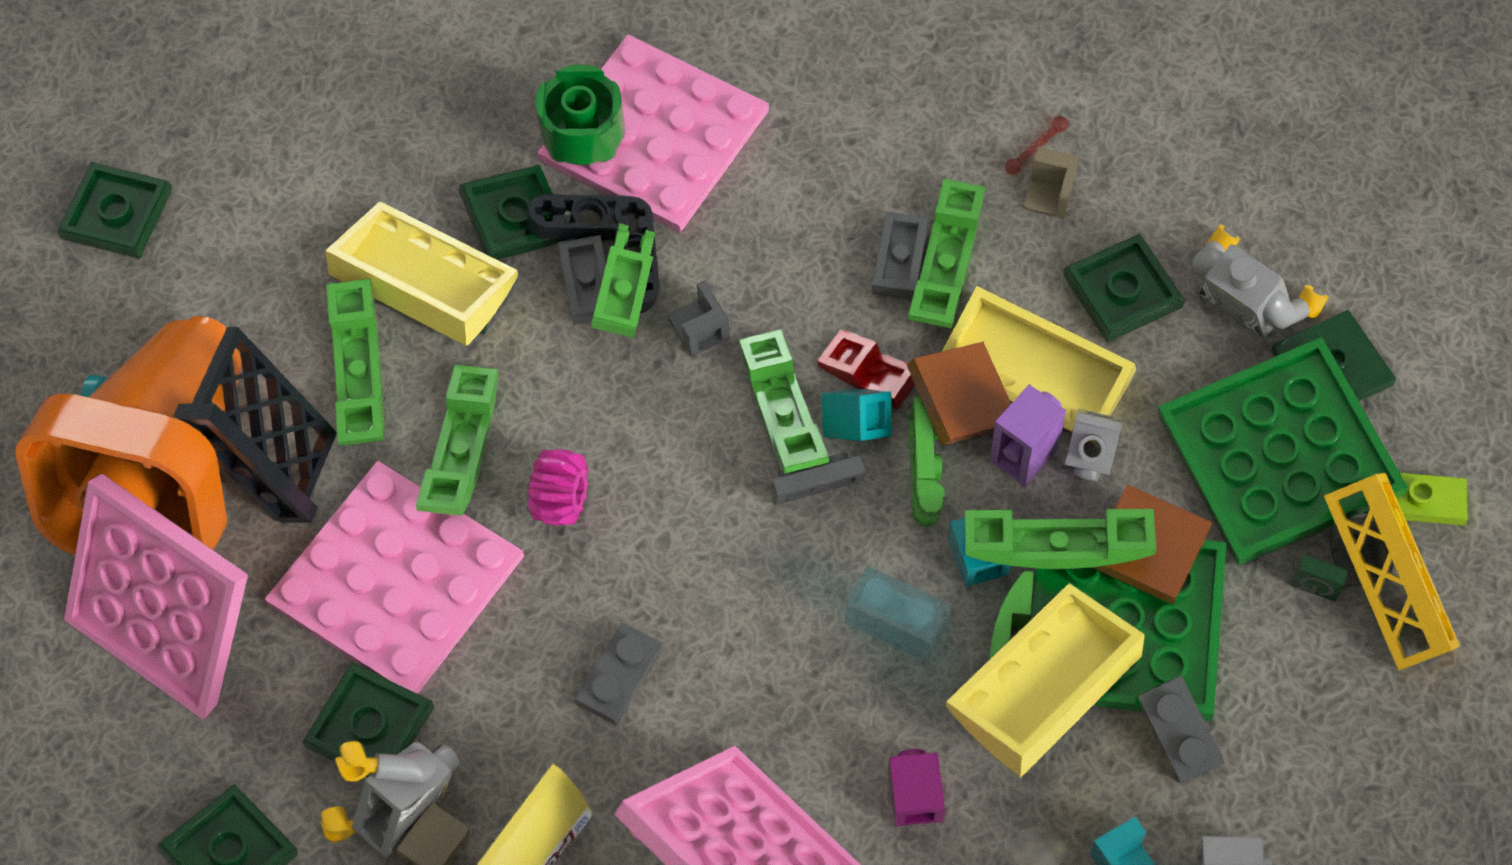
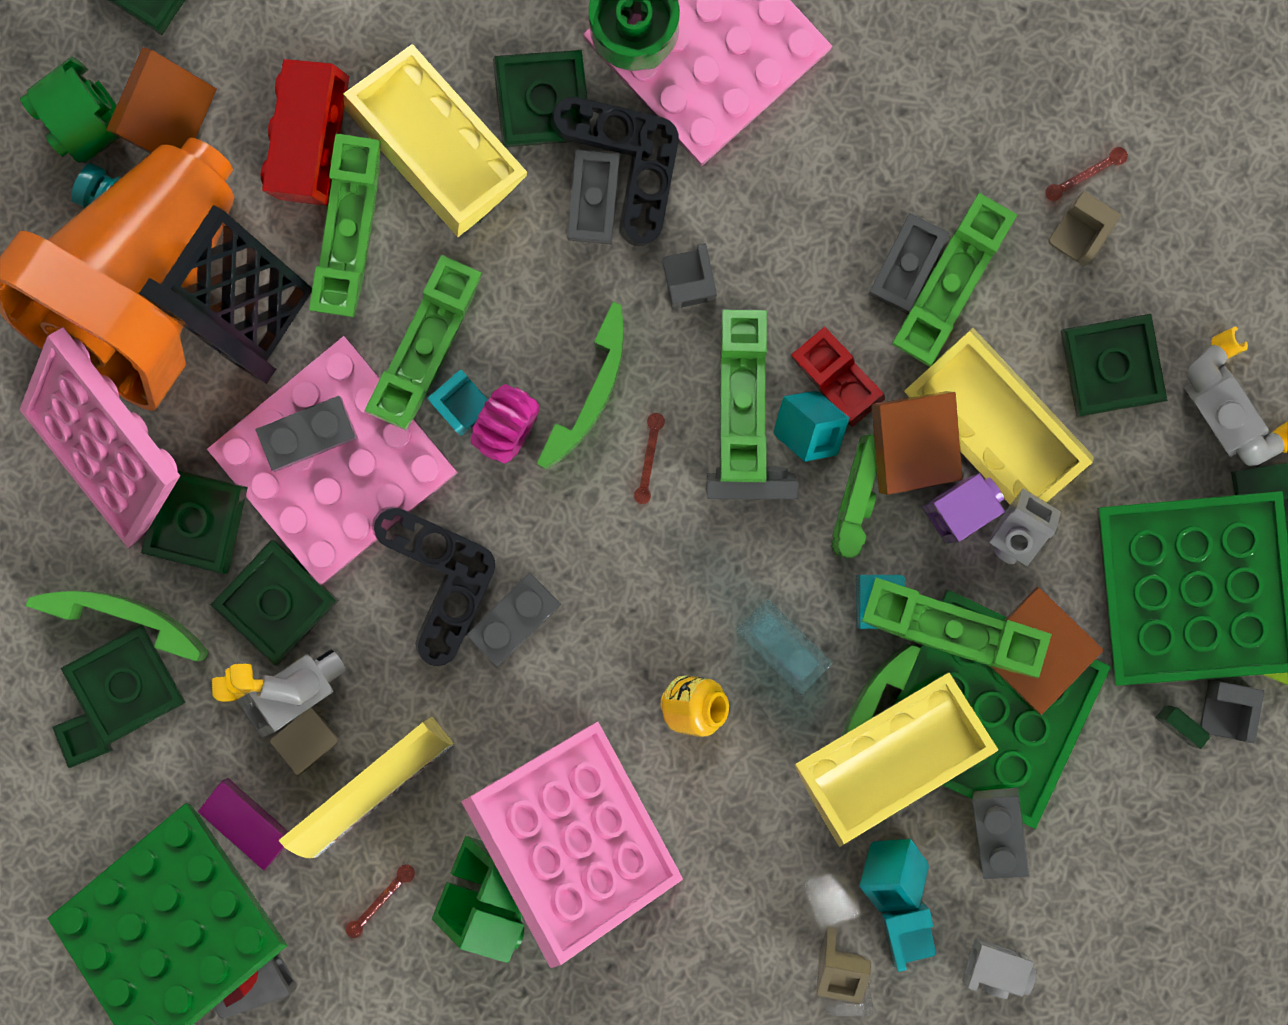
camera: 15 degrees right, 25 degrees up
bright green hinge [591,223,655,338] -> none
magenta brick [888,749,945,827] -> none
yellow fence [1324,473,1460,671] -> none
none -> green brick [20,57,120,163]
none -> bright green slope [26,591,209,661]
none -> dark orange tile [106,47,217,154]
none -> dark green plate [141,470,248,574]
none -> dark grey plate [255,396,358,472]
none -> red brick [261,59,350,206]
none -> black beam [372,506,496,666]
none -> teal panel [427,369,488,436]
none -> bright green slope [537,302,624,470]
none -> clear red hinge [634,413,665,504]
none -> yellow head [661,675,729,737]
none -> teal panel [859,839,929,912]

